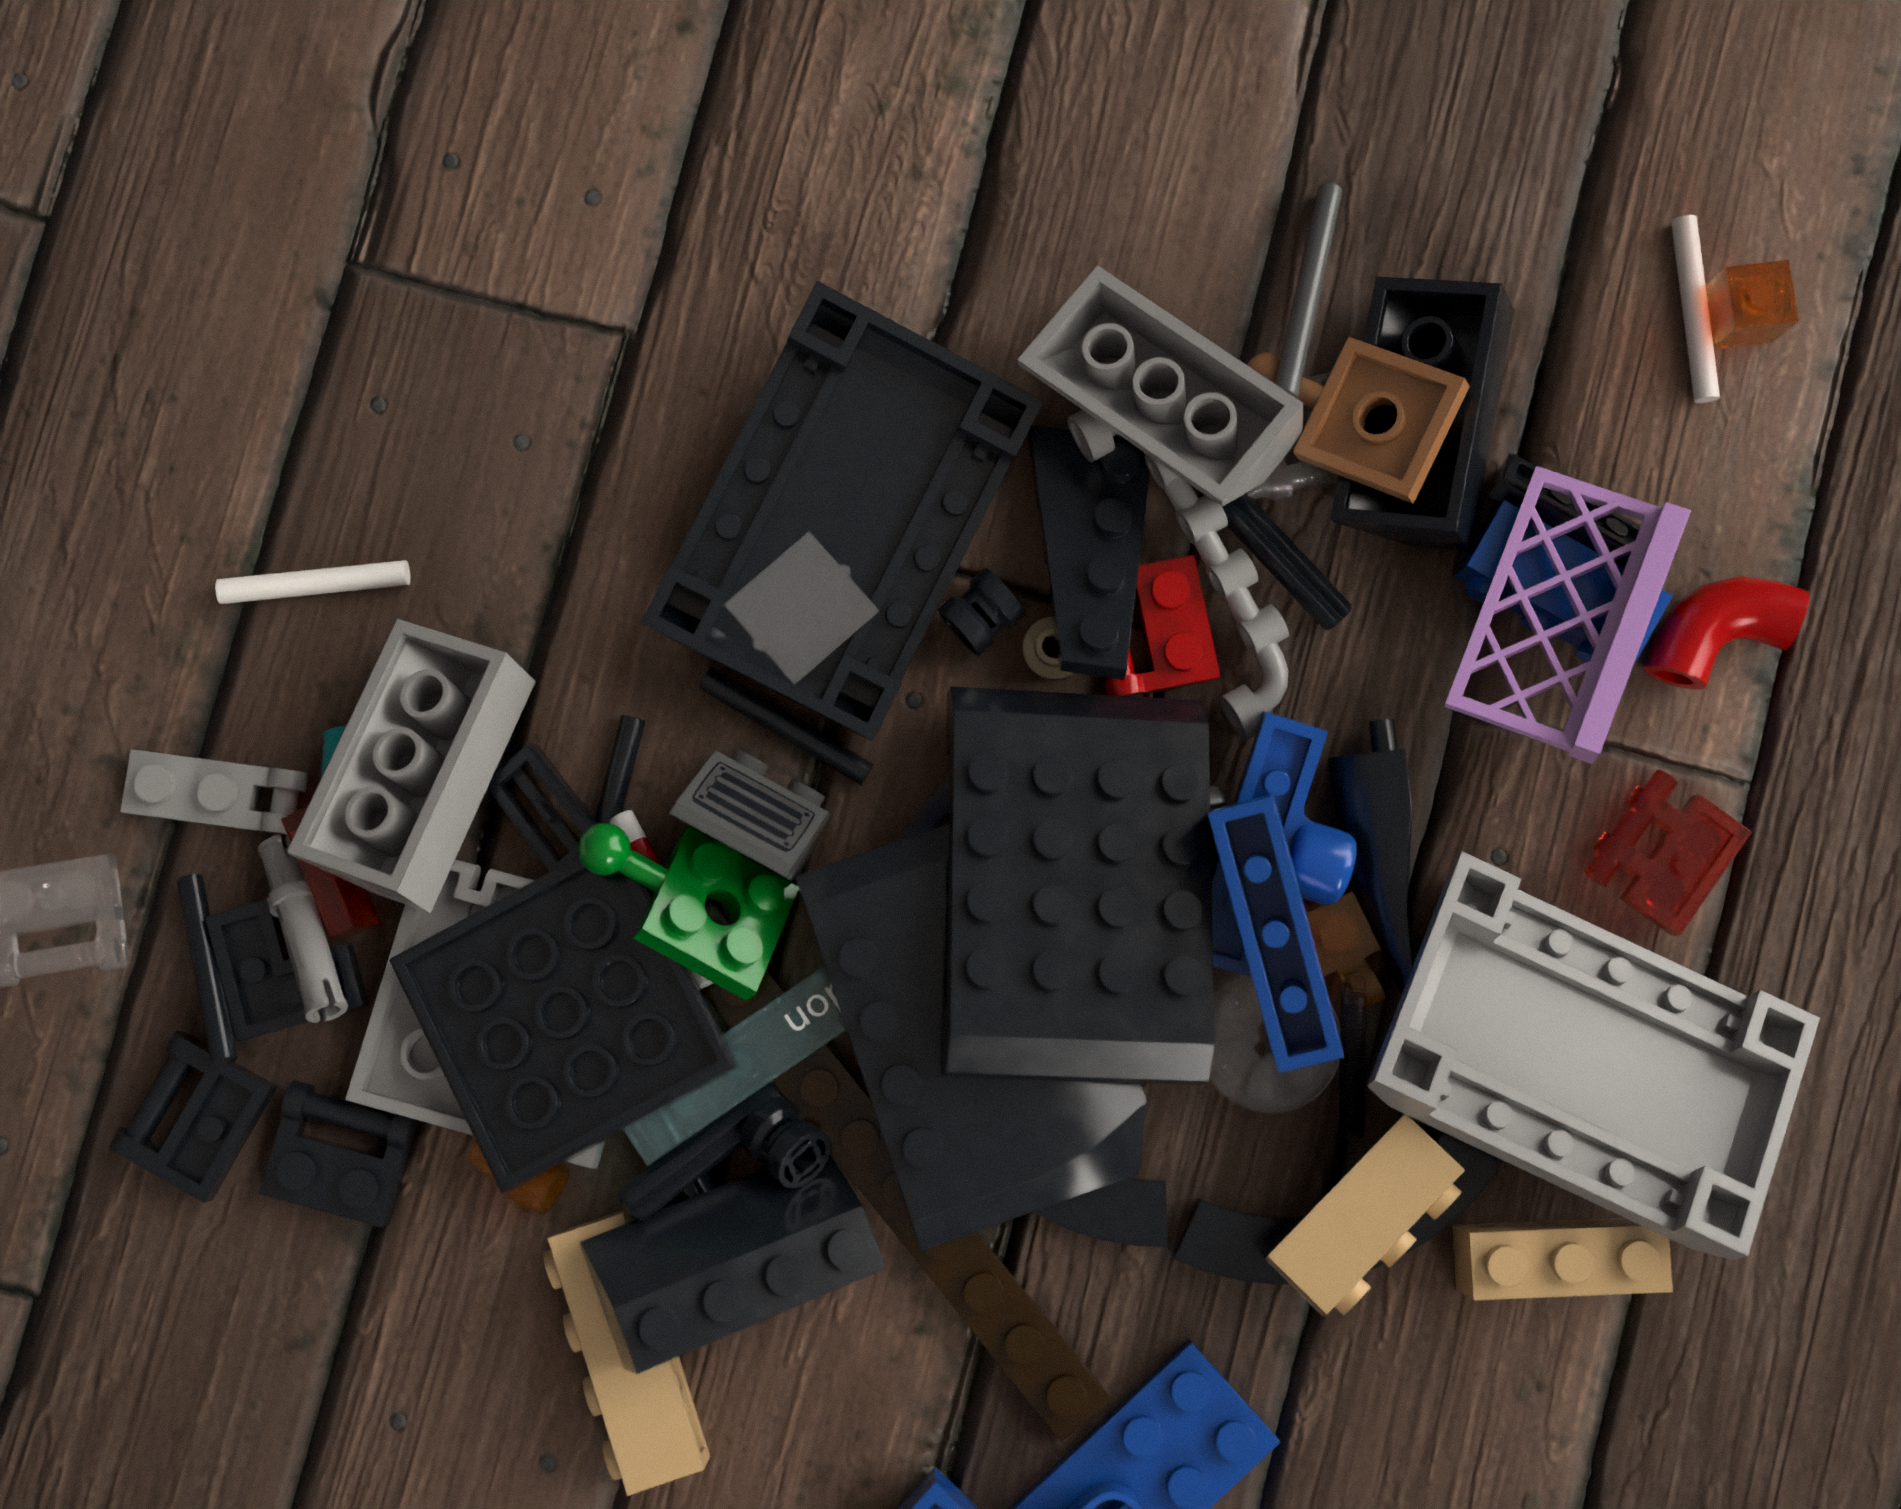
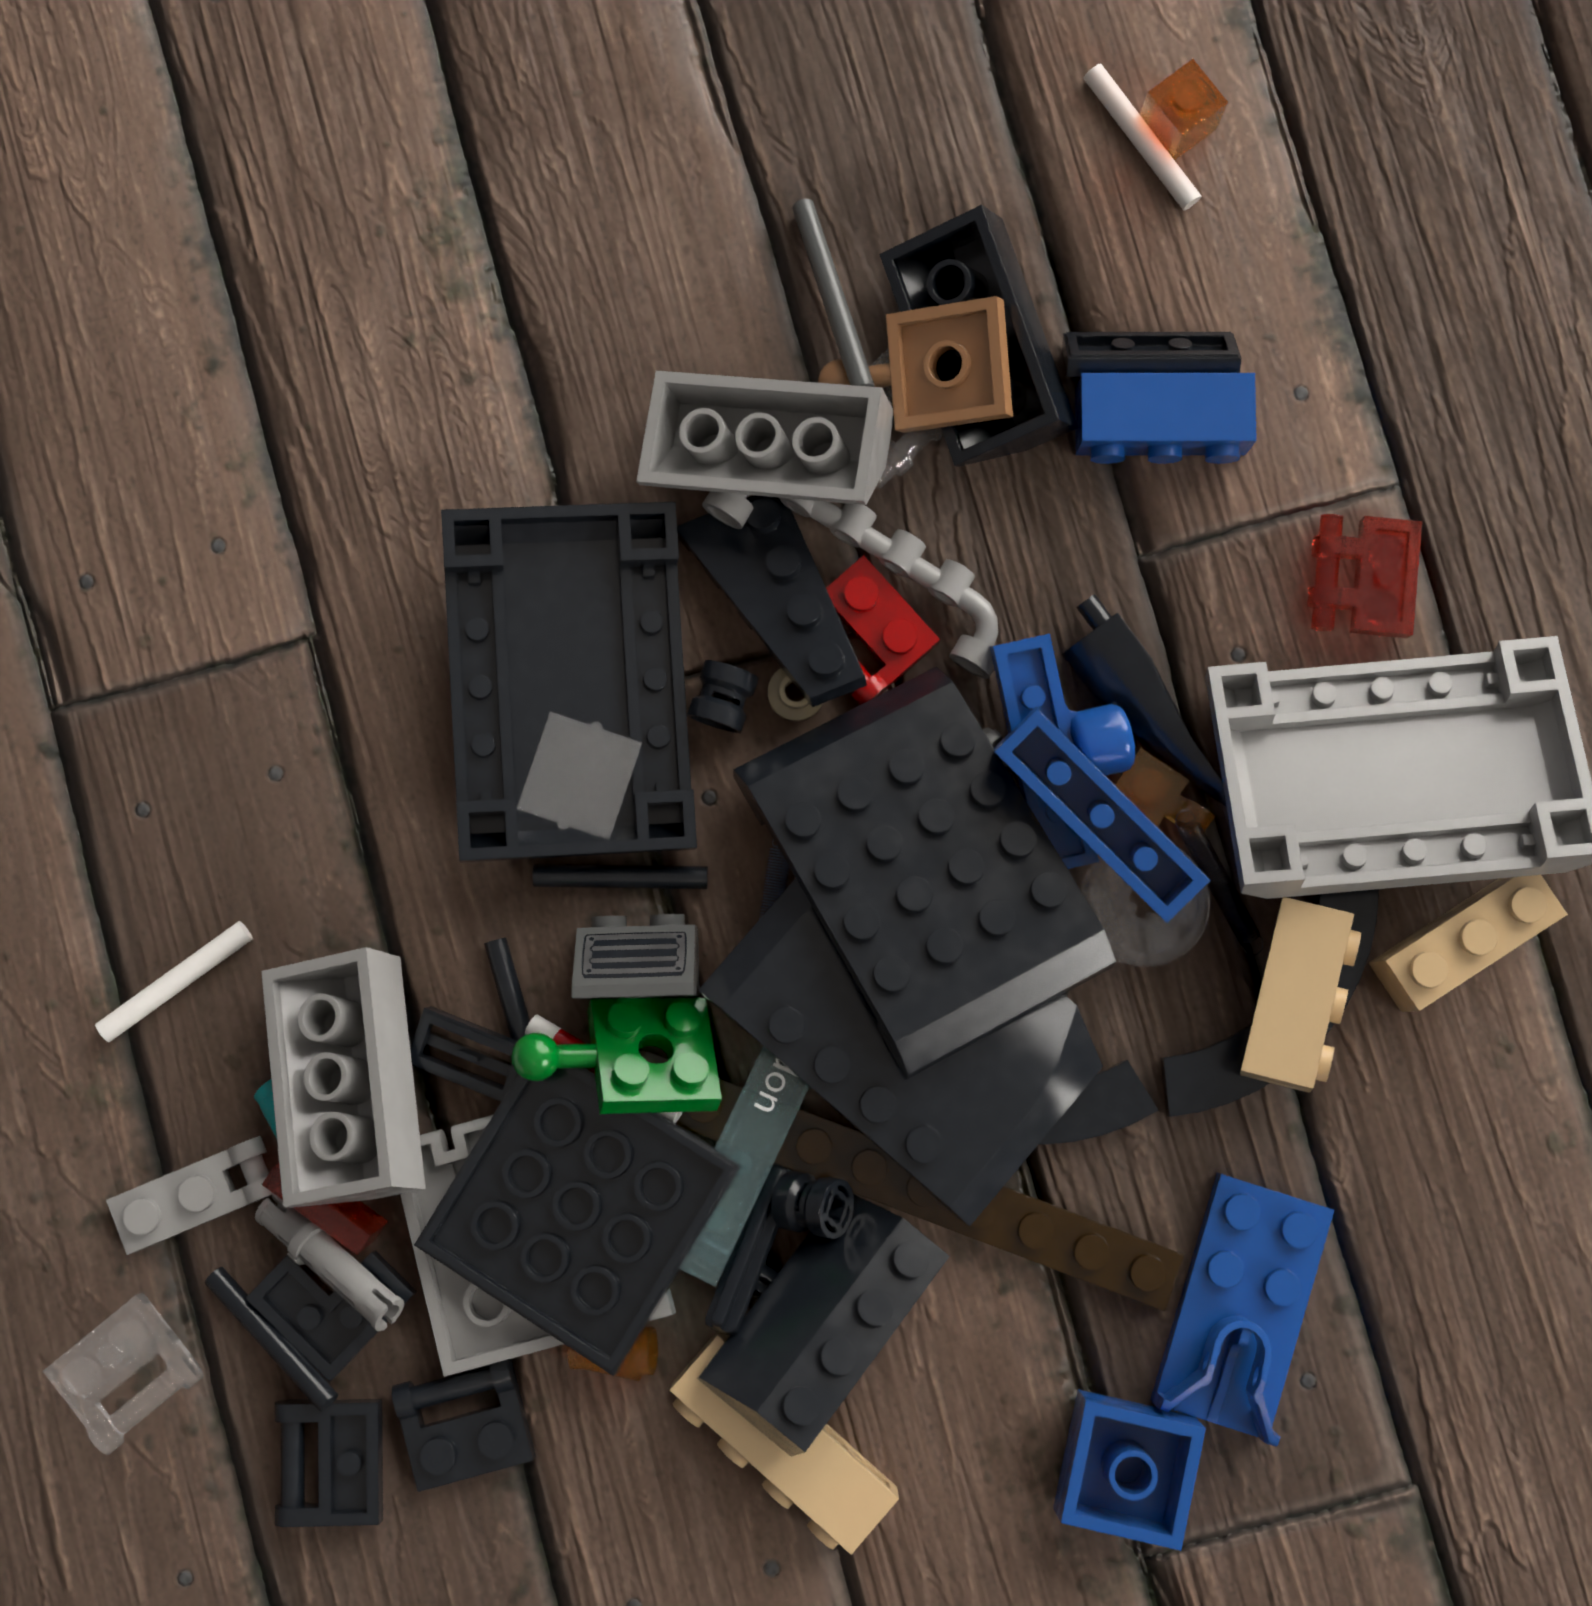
camera: 25 degrees left, 0 degrees up
black axle [1222,493,1352,630] -> none
lavender fence [1444,466,1691,764] -> none
red cylinder [1643,576,1810,690] -> none

